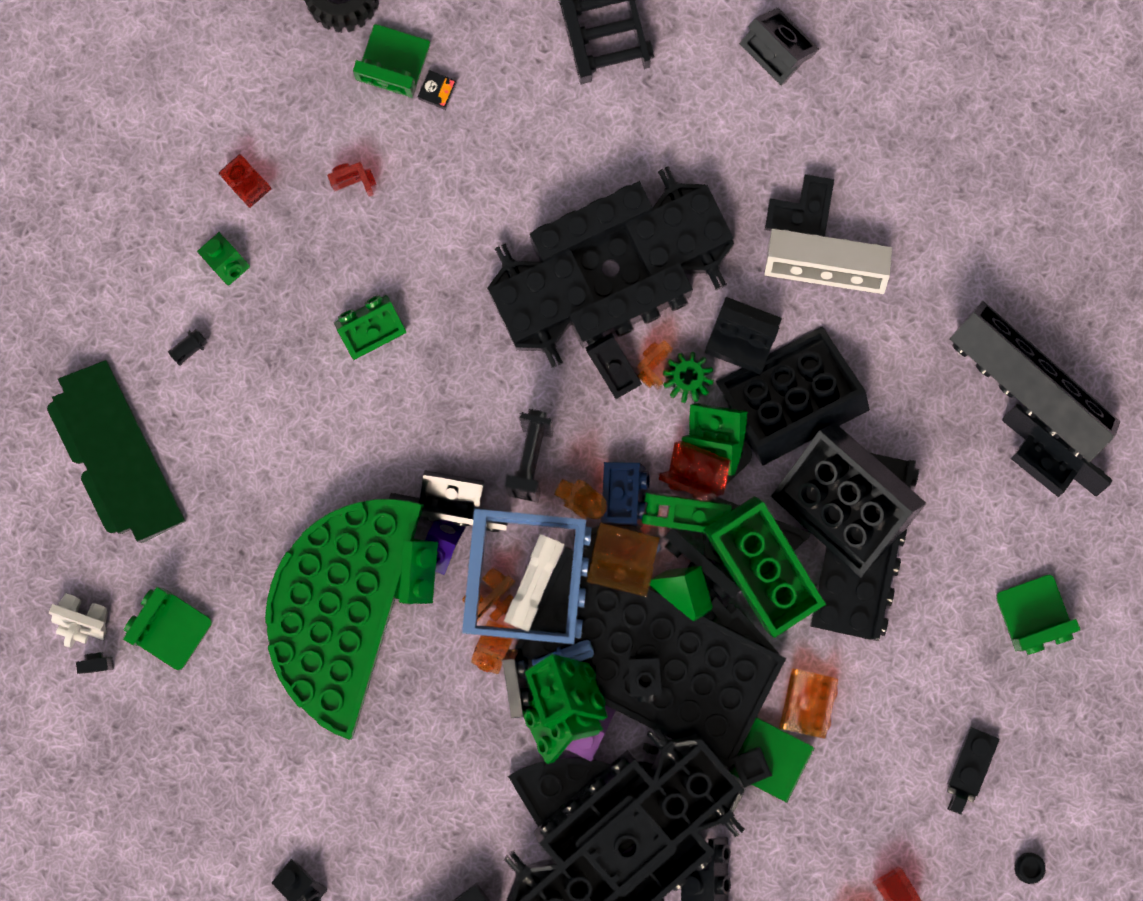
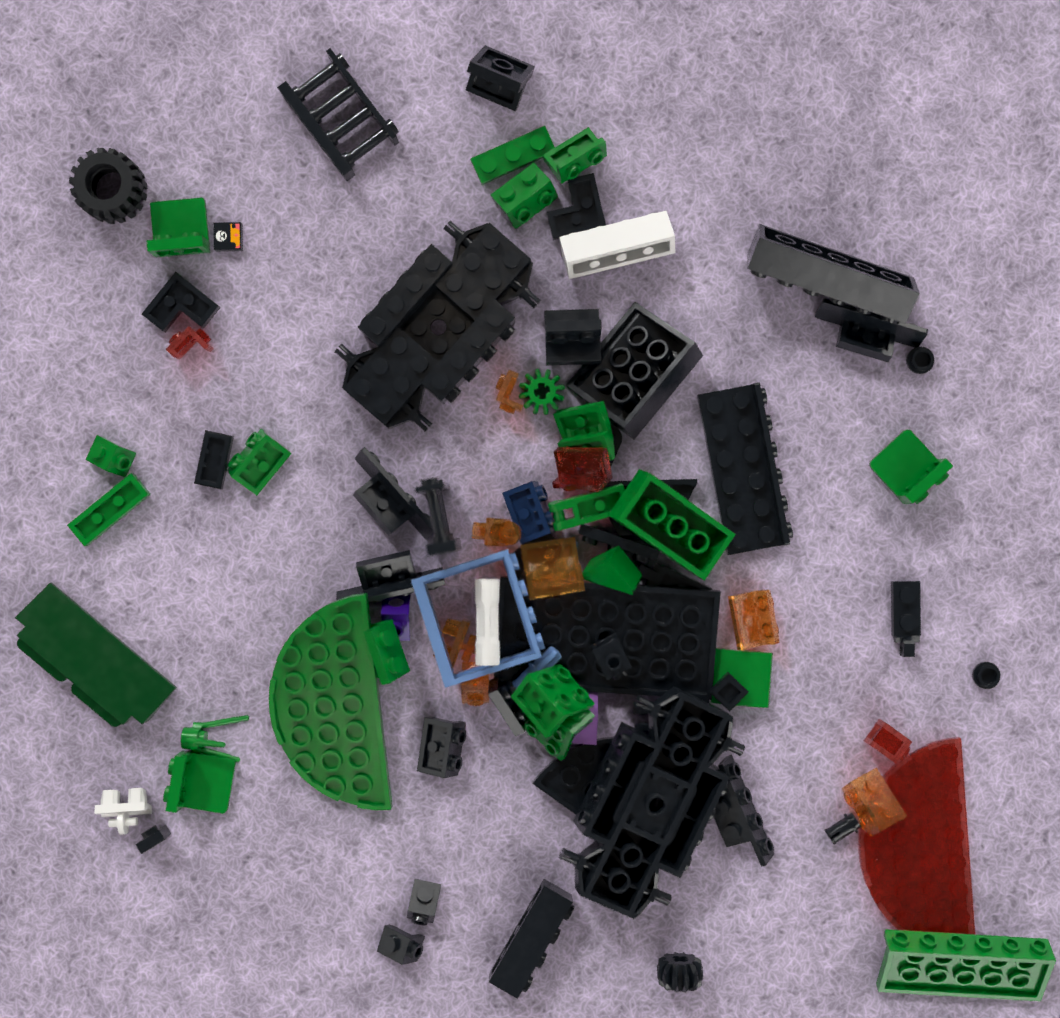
camera: 25 degrees left, 5 degrees up
black pin [168,329,208,366] -> none
clear red bracket [219,154,272,208] -> none
black plate [585,332,642,399] -> none
black slope [770,422,927,578] -> none
none -> green plate [67,473,151,546]
none -> black plate [142,271,221,333]
none -> green plant [181,715,250,762]
none -> black plate [194,430,234,490]
none -> black bracket [353,447,433,540]
none -> black bracket [407,879,441,926]
none -> black bracket [417,716,466,778]
none -> green plate [470,125,555,185]
none -> green bracket [491,162,558,229]
none -> green bracket [543,127,607,184]
none -> black plate [906,347,934,374]

